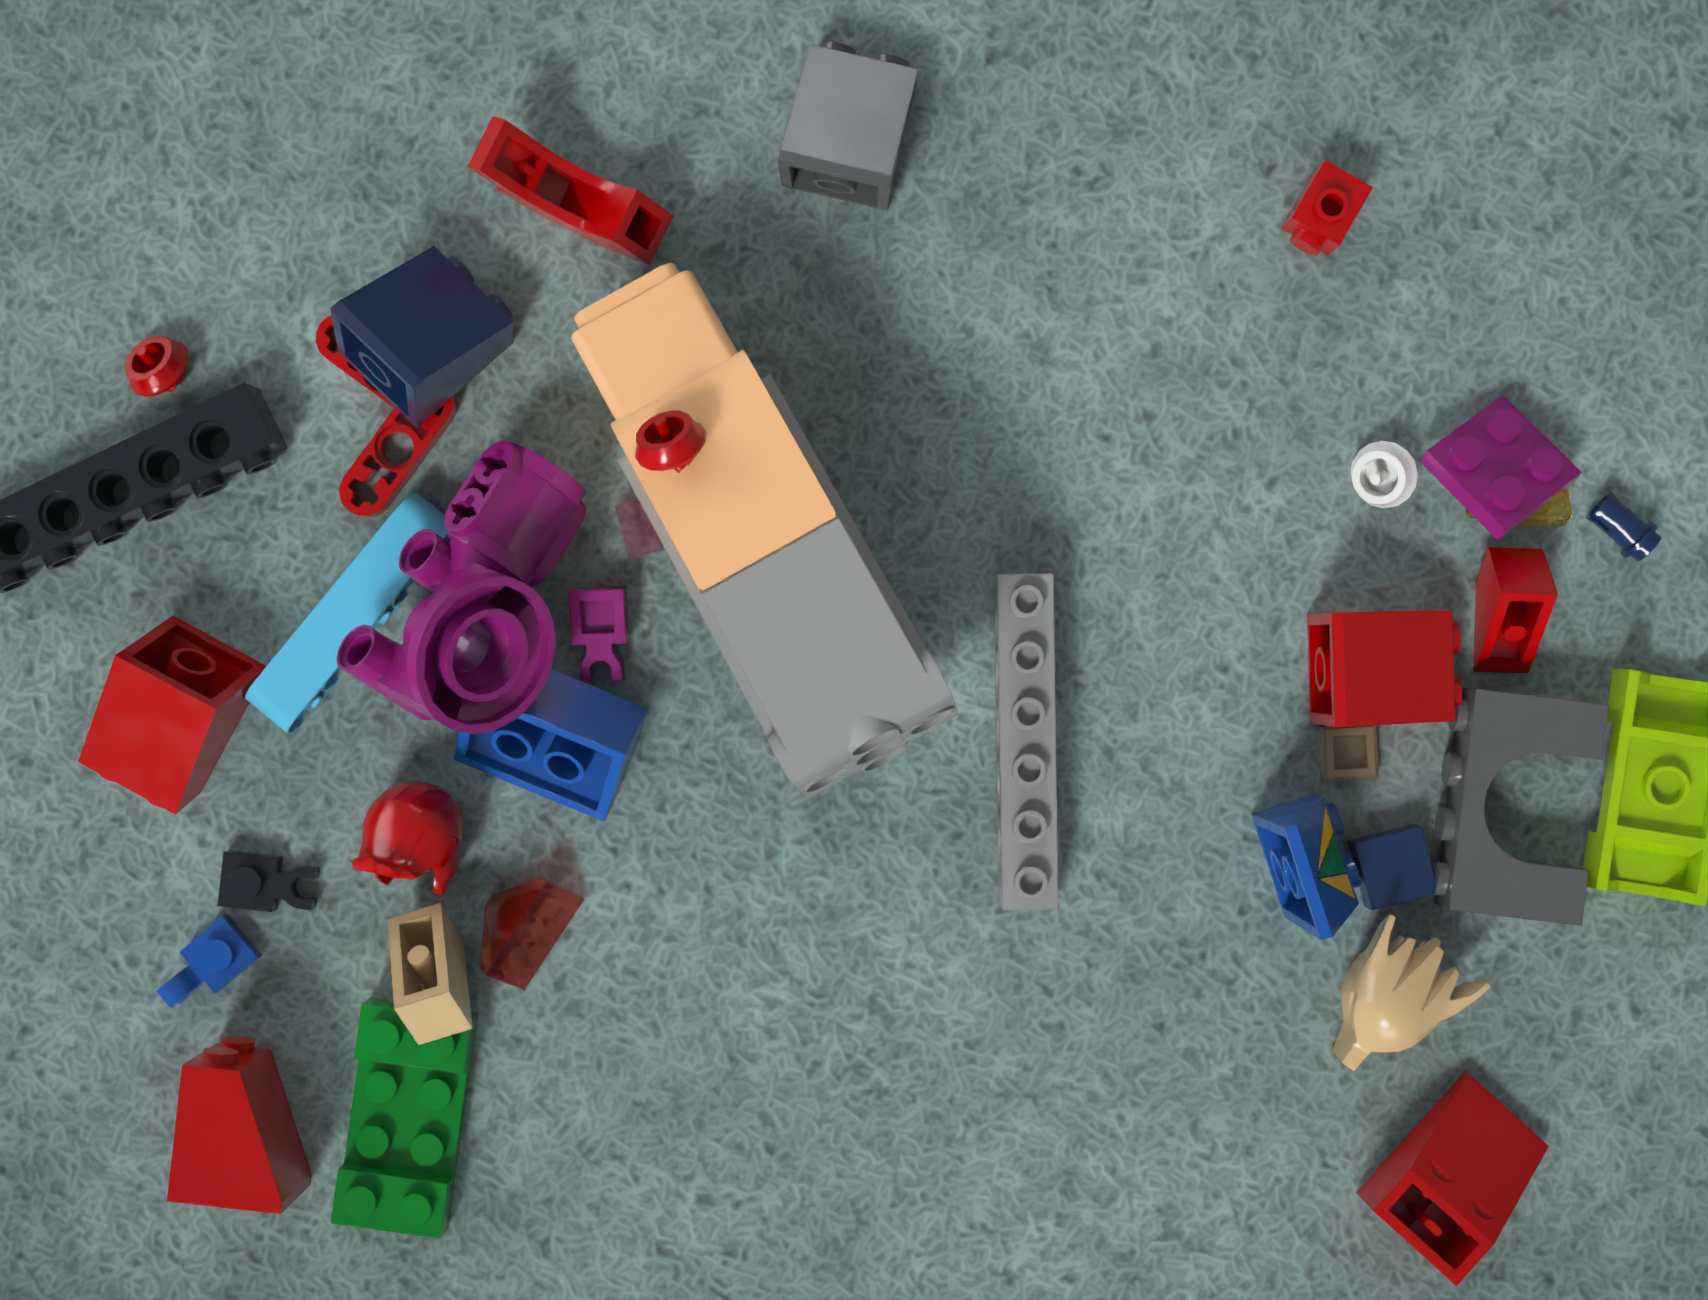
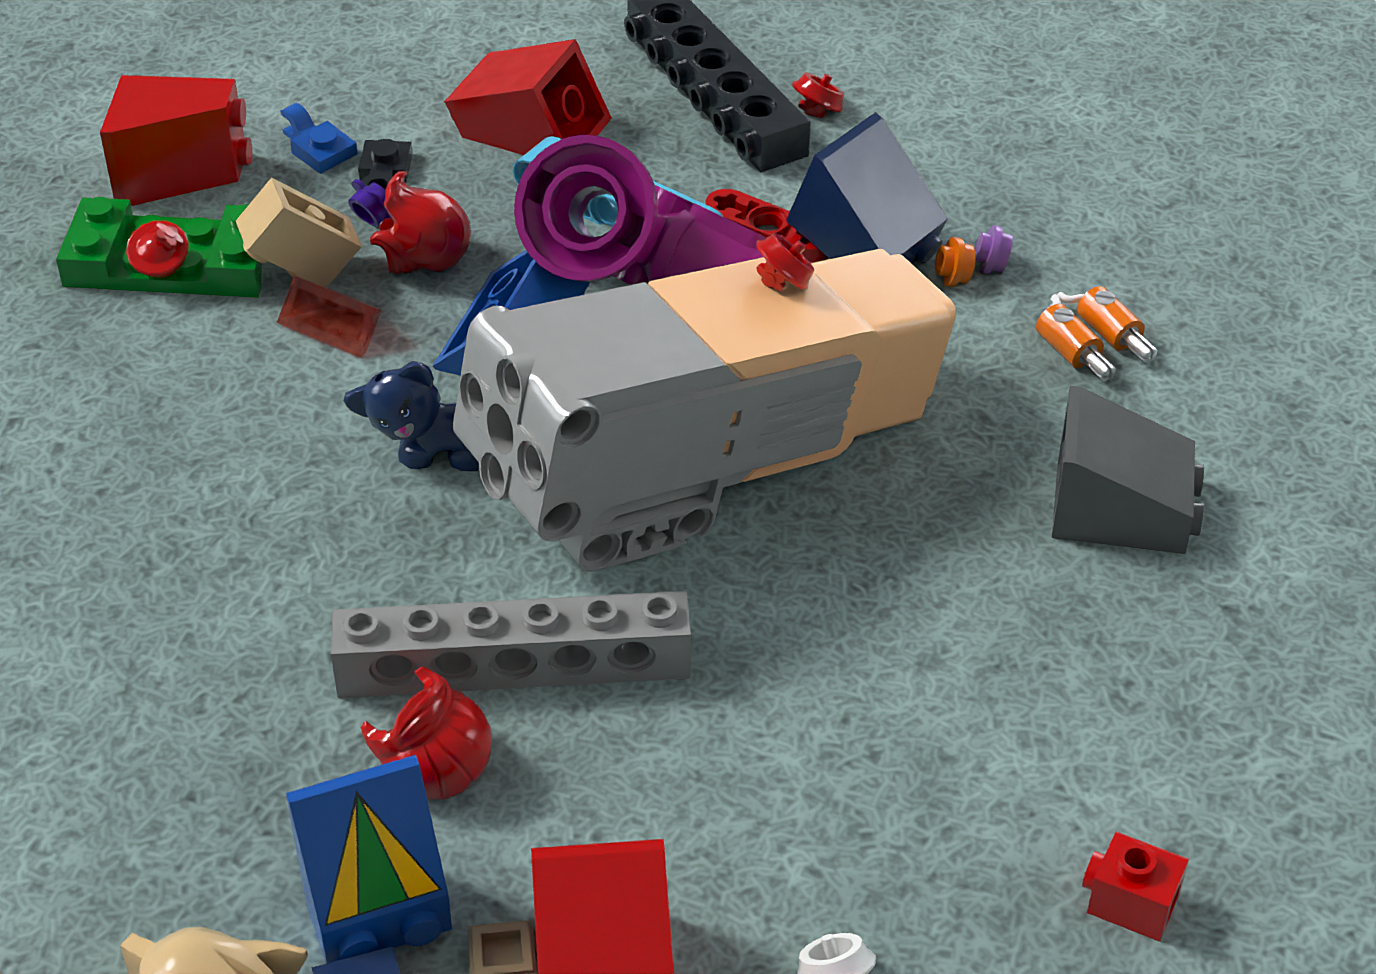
camera: 85 degrees right, 45 degrees down
red arch [467,116,674,265] -> none
none -> red hat [126,221,189,278]
none -> dark blue animal [343,361,479,472]
none -> dark purple plate [348,179,392,228]
none -> red hair [361,666,492,800]
none -> orange plate [935,237,976,287]
none -> medium lavender plate [975,225,1013,275]
none -> orange piece [1036,286,1157,381]

